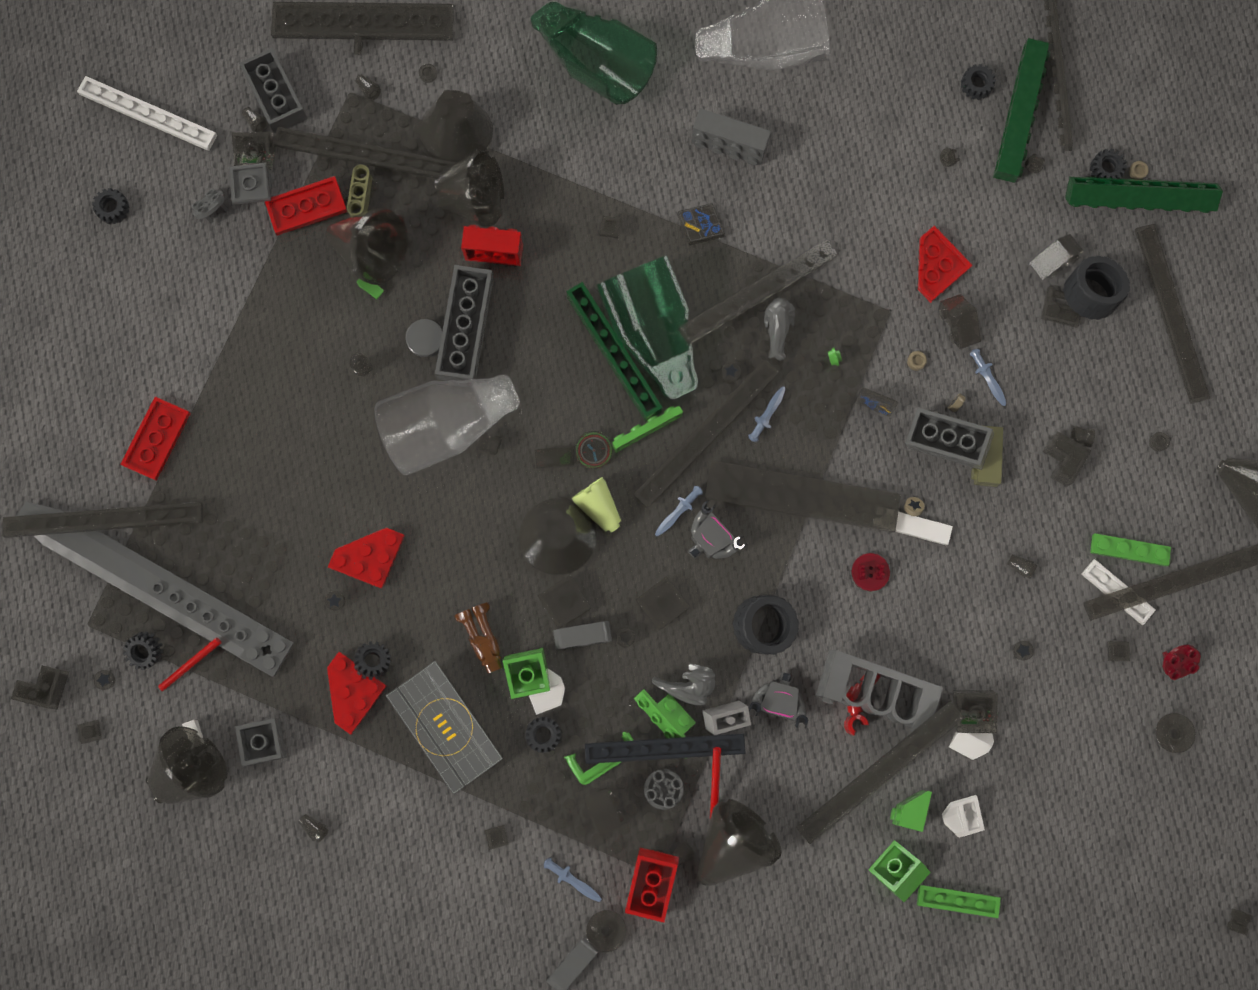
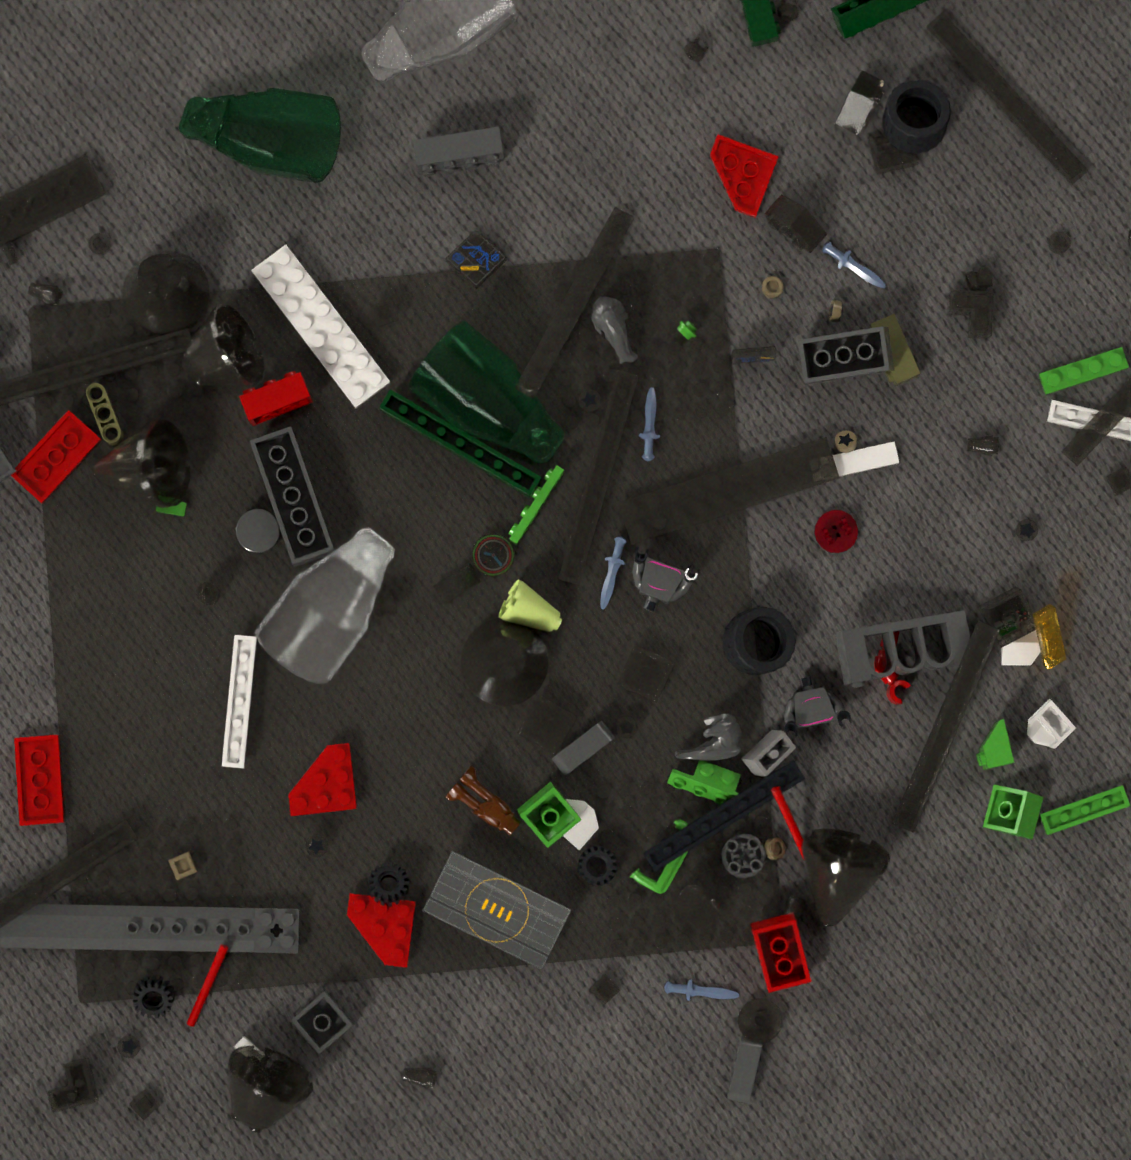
camera: 25 degrees left, 5 degrees up
none -> dark tan tile [168,851,198,881]
none -> white plate [222,635,257,769]
none -> white plate [251,245,391,408]
none -> dark tan tile [764,837,785,860]
none -> clear yellow plate [1032,604,1066,669]

